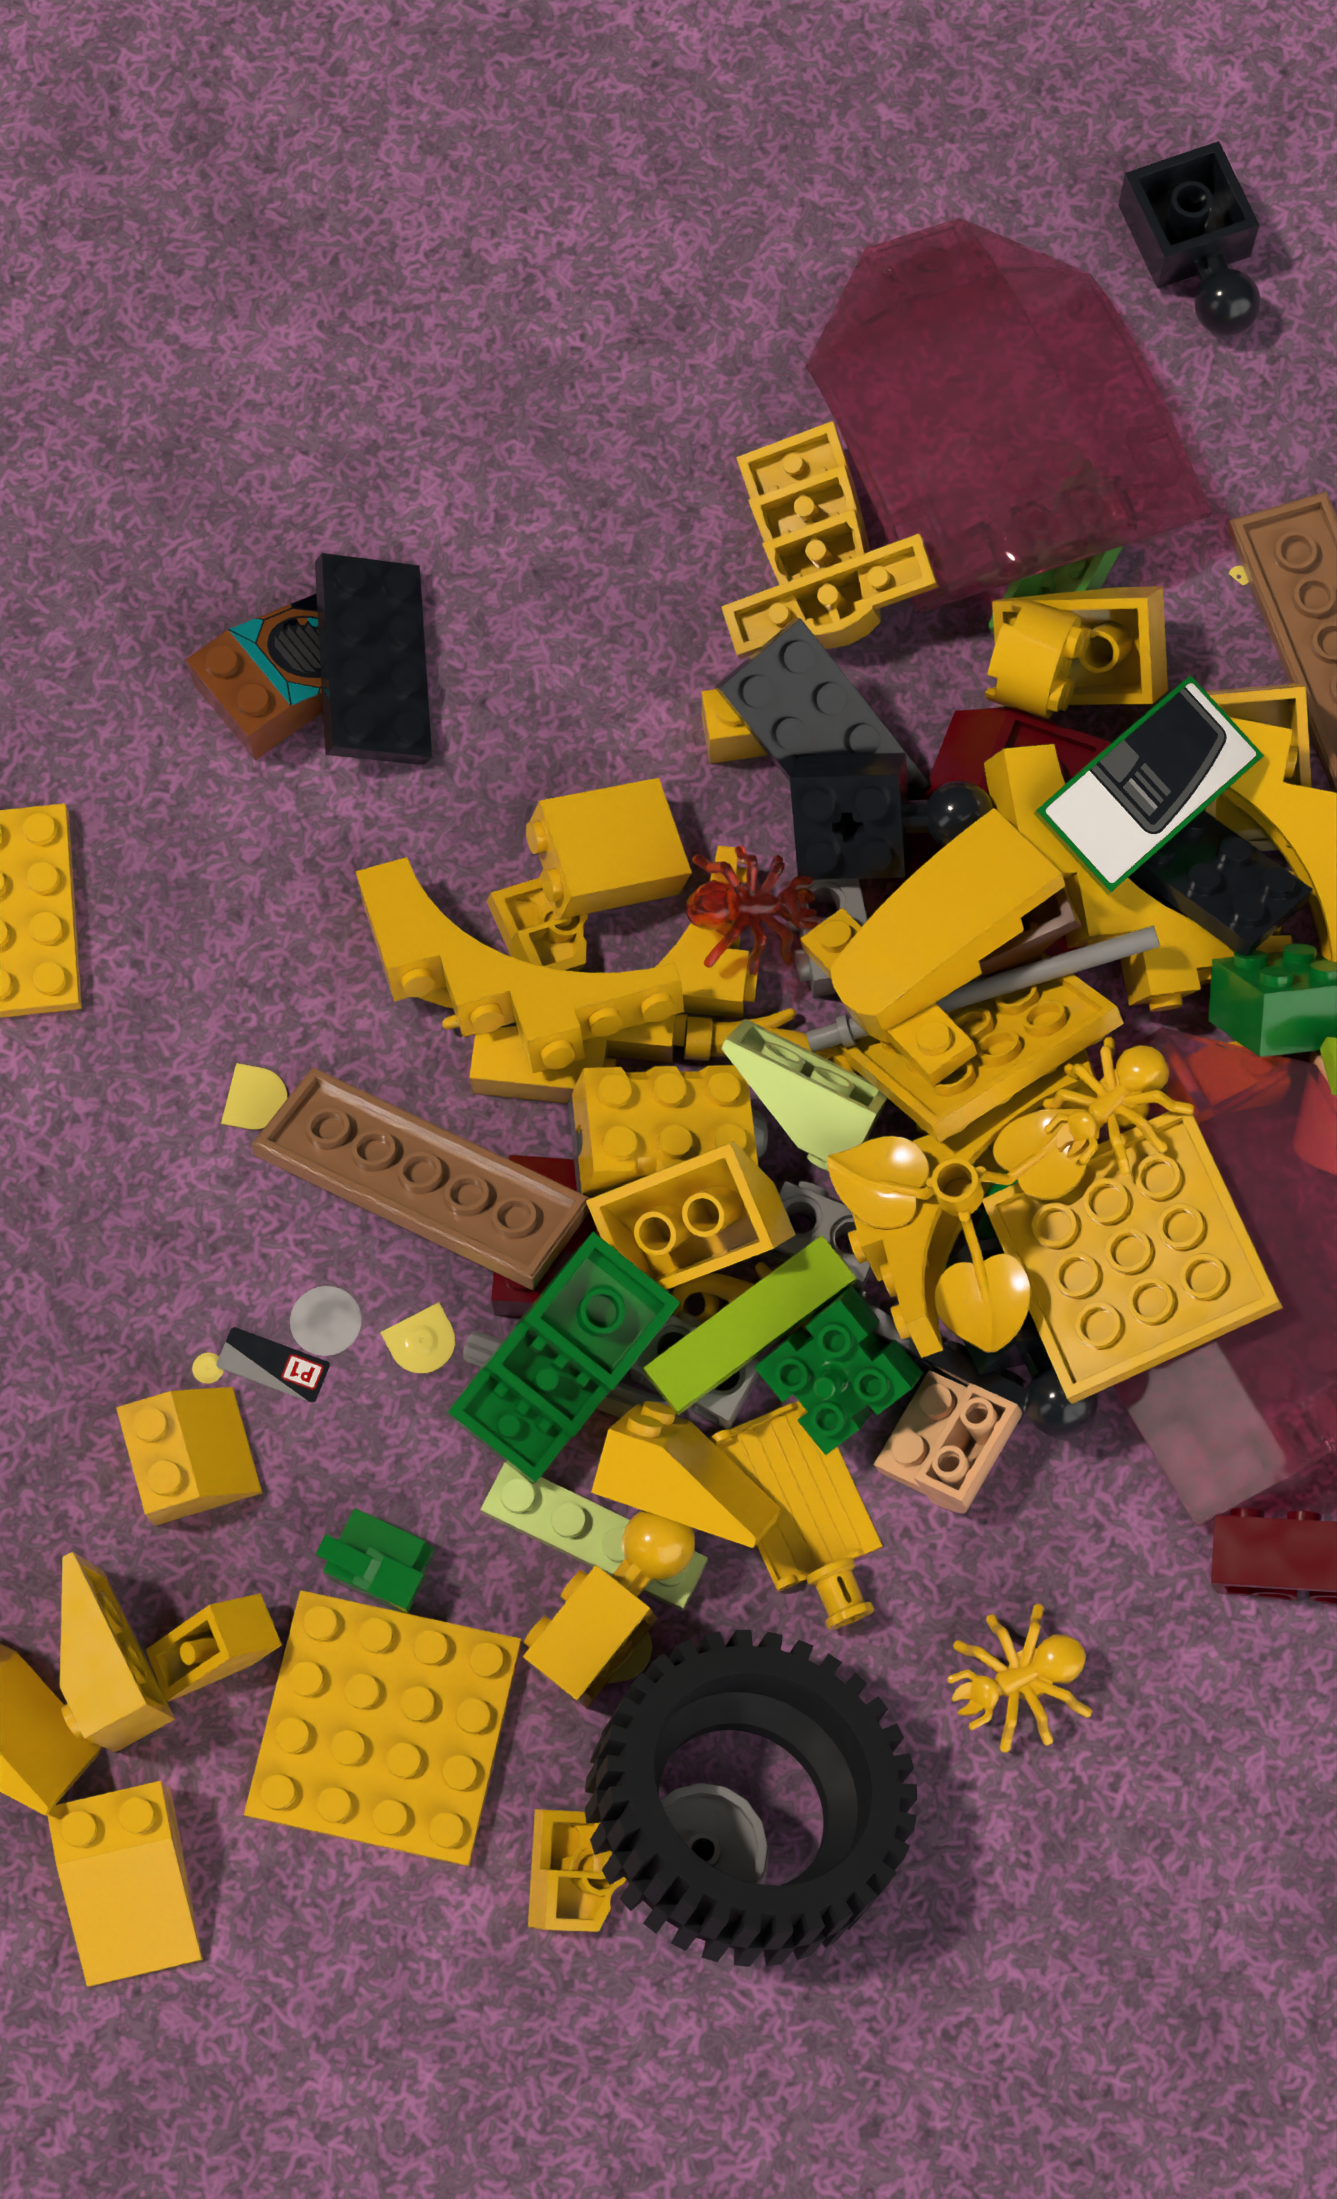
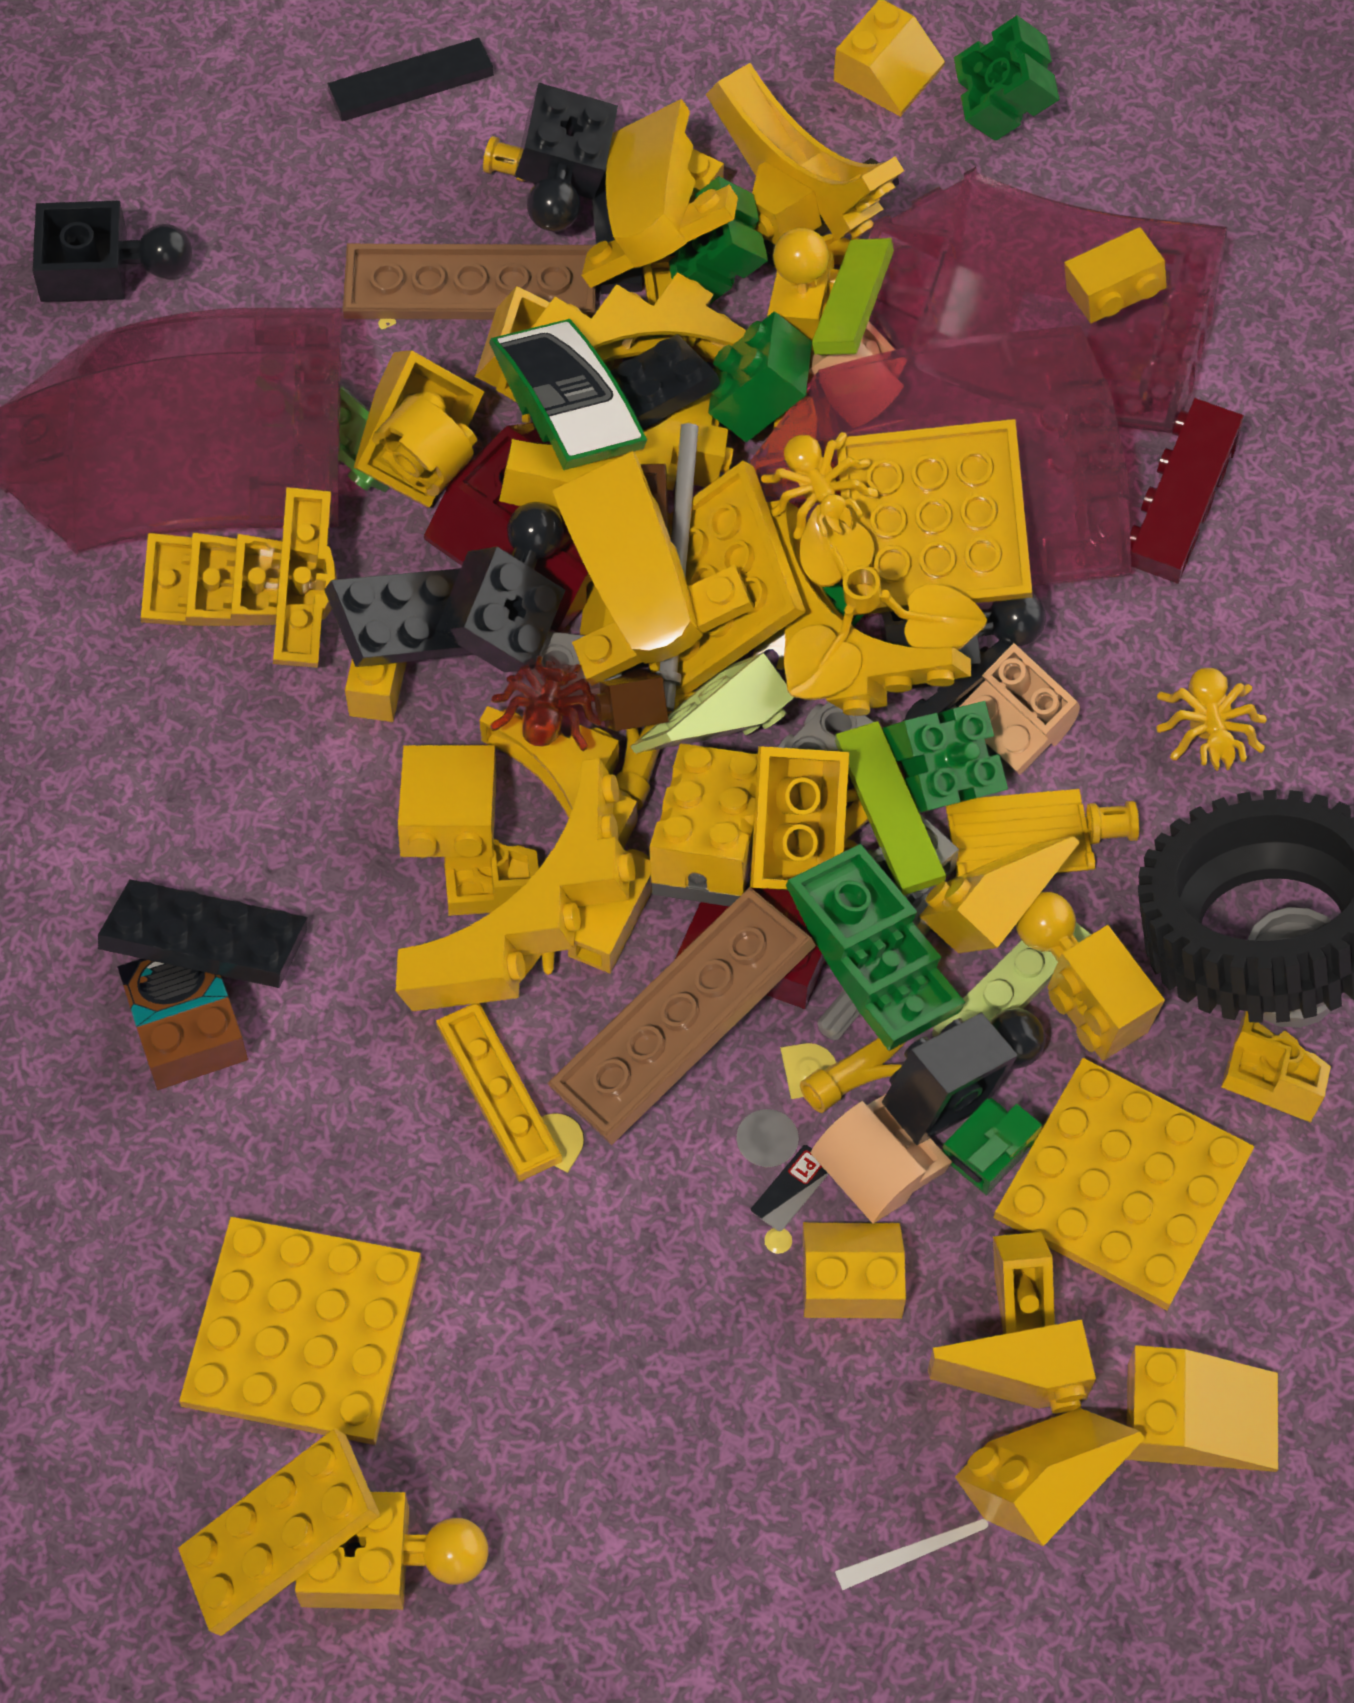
camera: 75 degrees left, 10 degrees down
none -> yellow tile [436,1003,562,1182]
none -> reddish brown arch [595,669,669,731]
none -> yellow plant [800,1038,906,1113]
none -> light nougat brick [810,1094,952,1224]
none -> black brick [882,1008,1046,1145]

